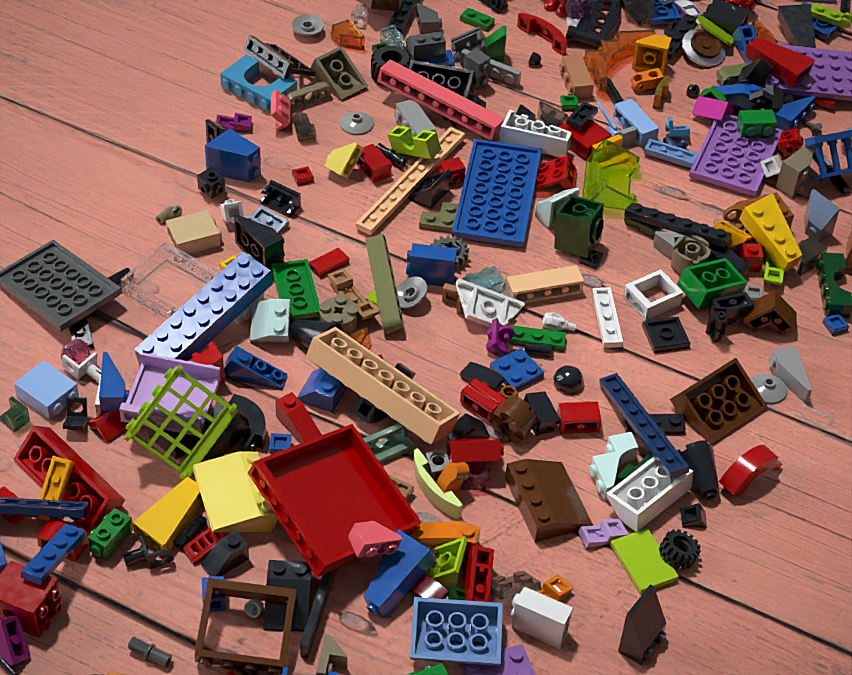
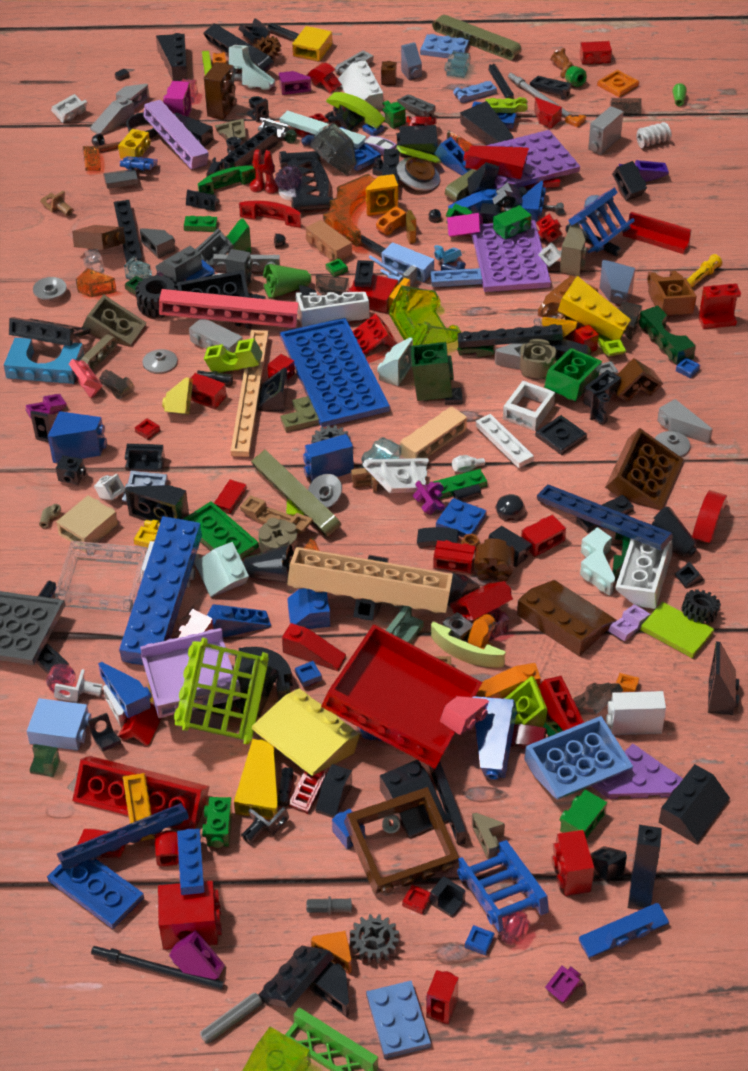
camera: 25 degrees left, 0 degrees up
none -> bright green cone [263,264,311,298]

